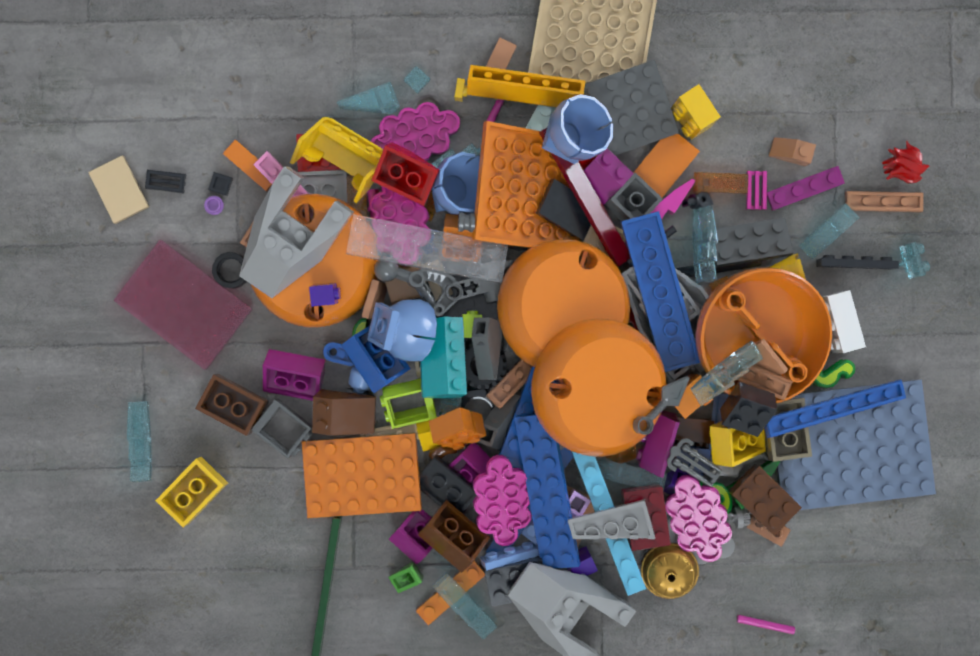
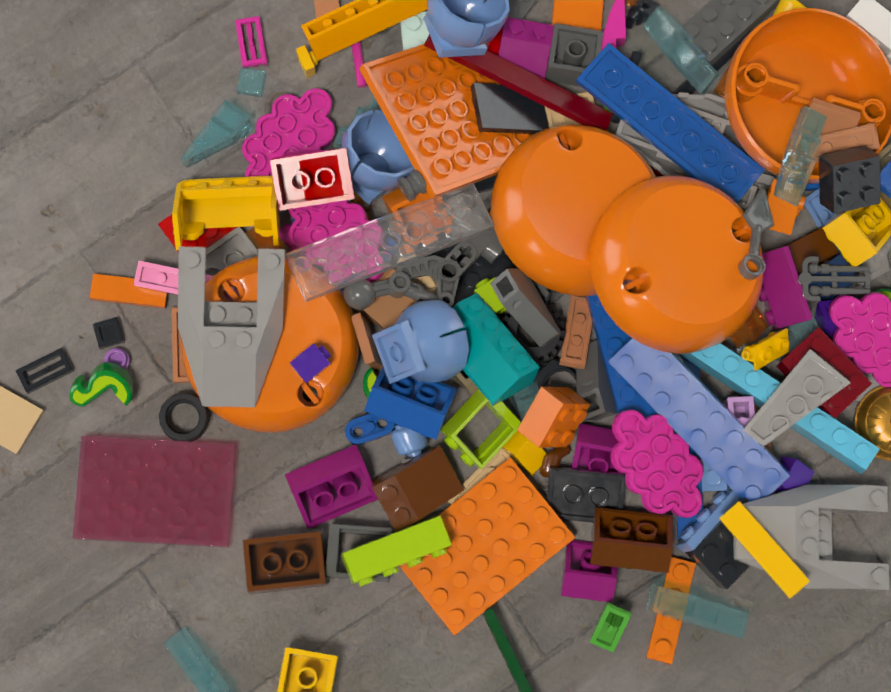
camera: 45 degrees left, 10 degrees down
none -> green animal [69,362,134,407]
none -> dark pink tile [235,16,268,69]
none -> lime brick [341,516,452,587]
none -> yellow tile [719,502,810,599]
none -> yellow hinge [741,328,789,370]

